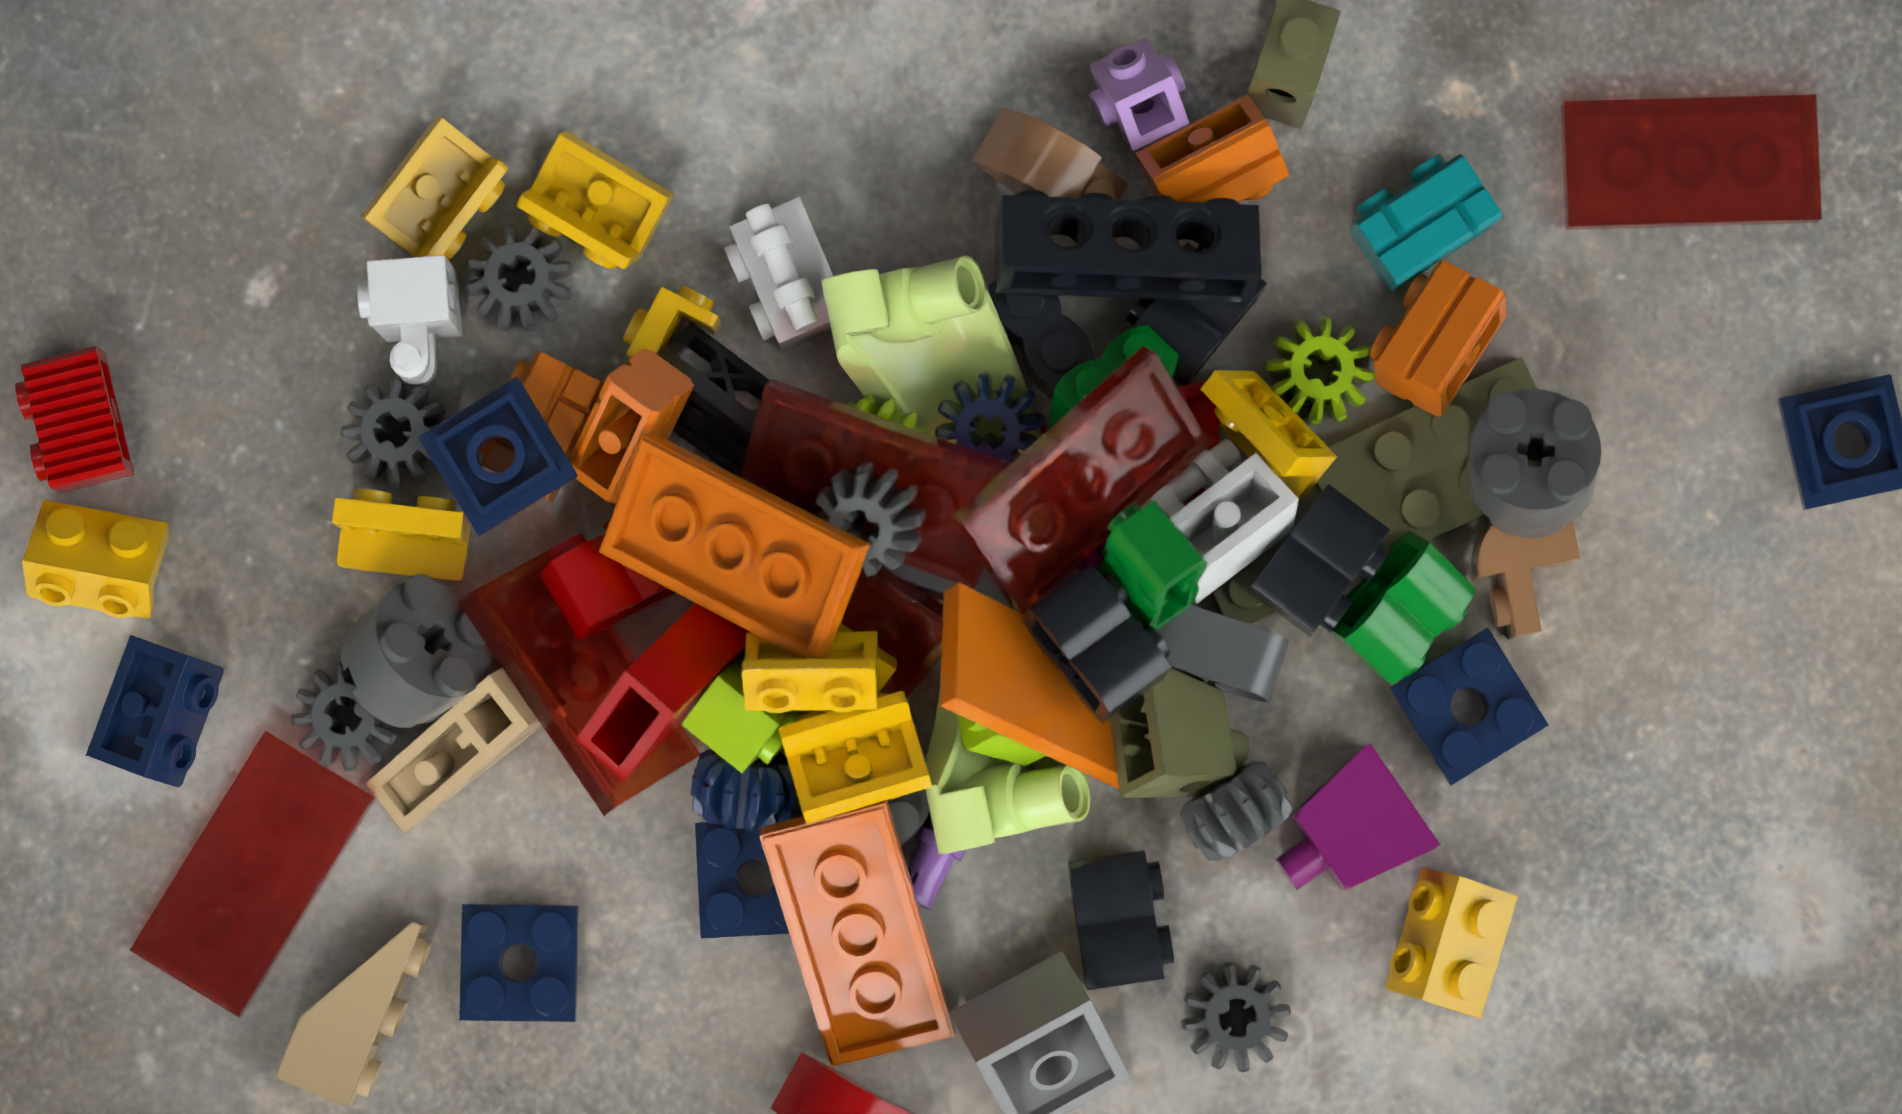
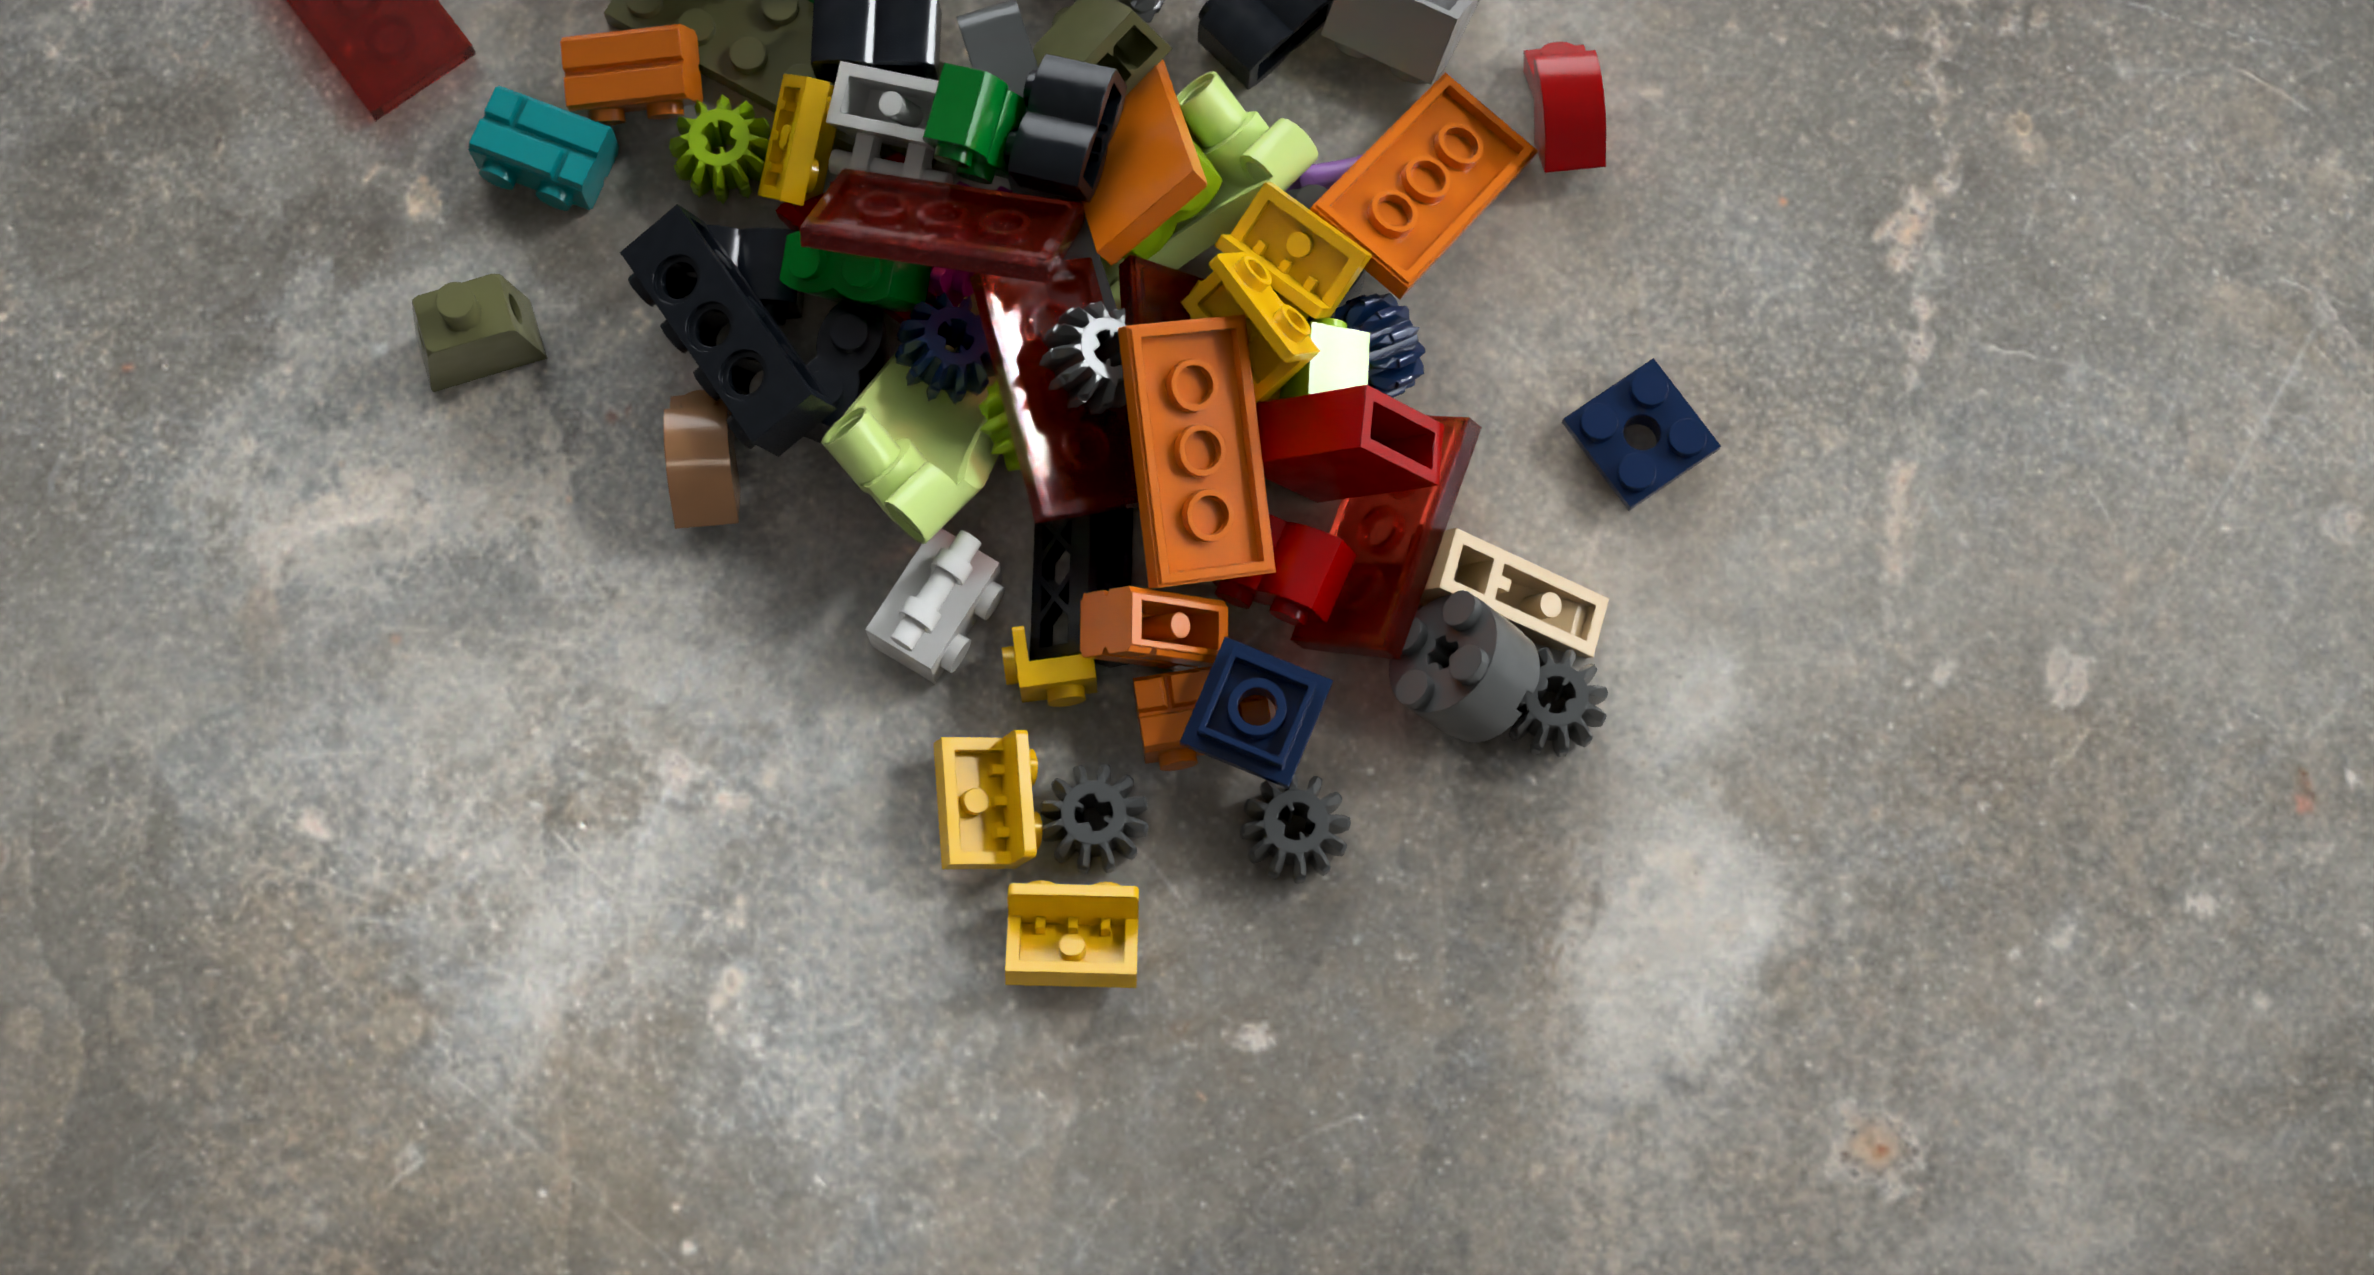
camera: 125 degrees left, 10 degrees down
red brick [15,346,135,493] -> none
yellow bracket [22,500,170,619] -> none
dark blue bracket [86,635,224,787] -> none
clear red tile [129,731,376,1017] -> none
tan slope [275,922,432,1107] -> none
yellow bracket [332,489,471,582] -> none
white brick [357,255,463,387] -> none
dark blue piece [695,817,799,939] -> none
lavender brick [1089,38,1190,151] -> none
orange brick [1135,94,1290,203] -> none

